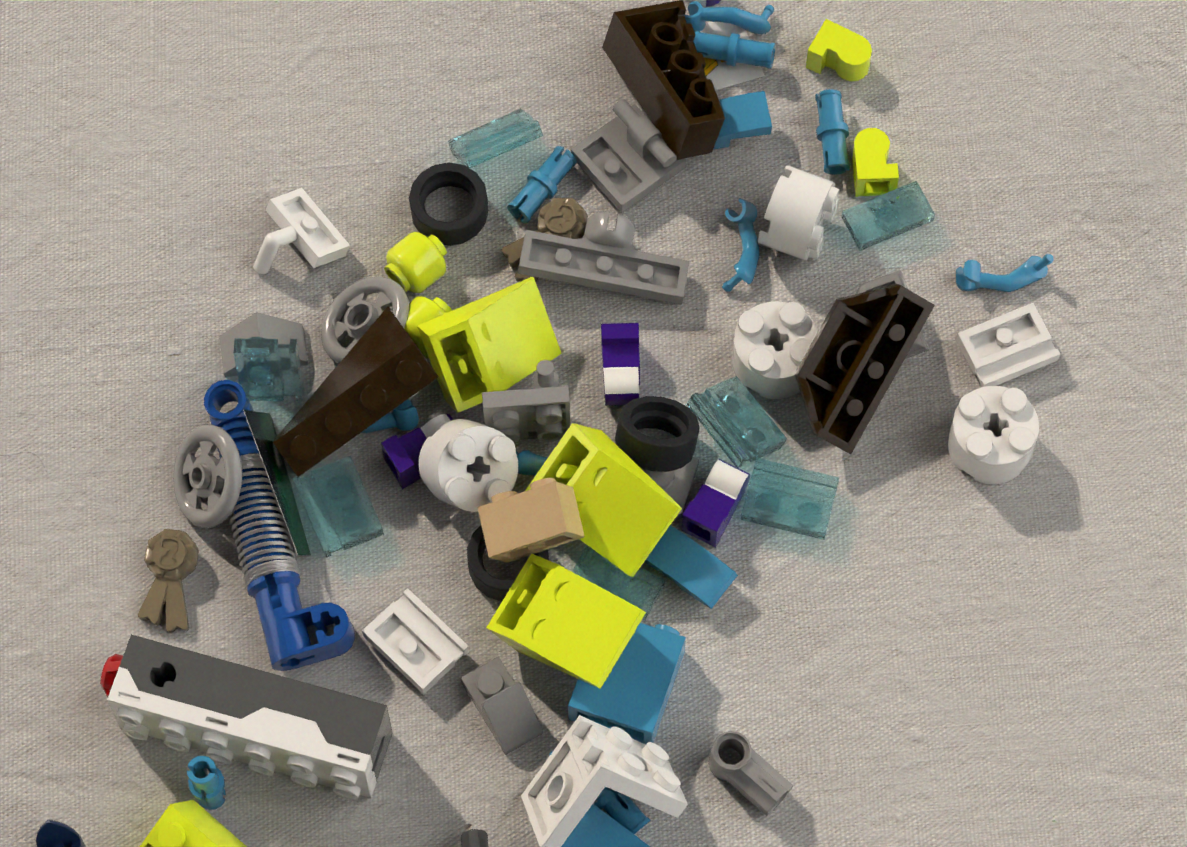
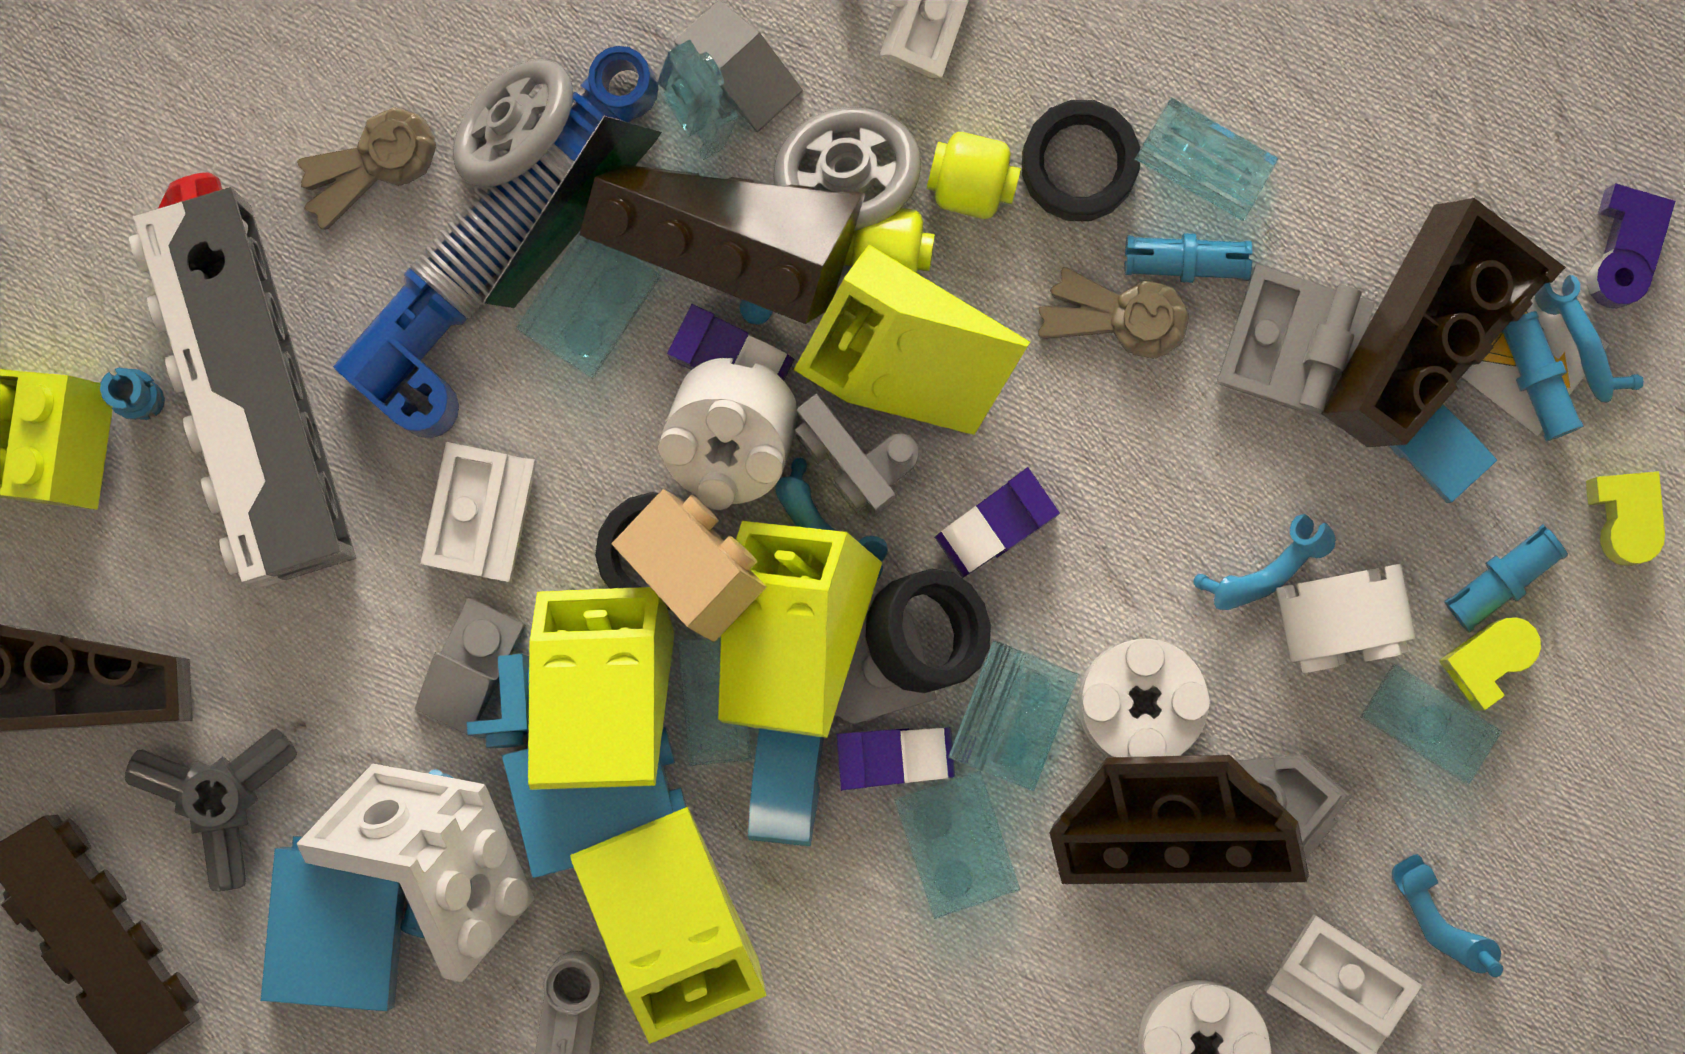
camera: 55 degrees right, 20 degrees up
light grey plate [517,211,689,305] -> none
none -> dark azure bracket [466,654,529,748]
none -> neon yellow slope [570,807,767,1044]

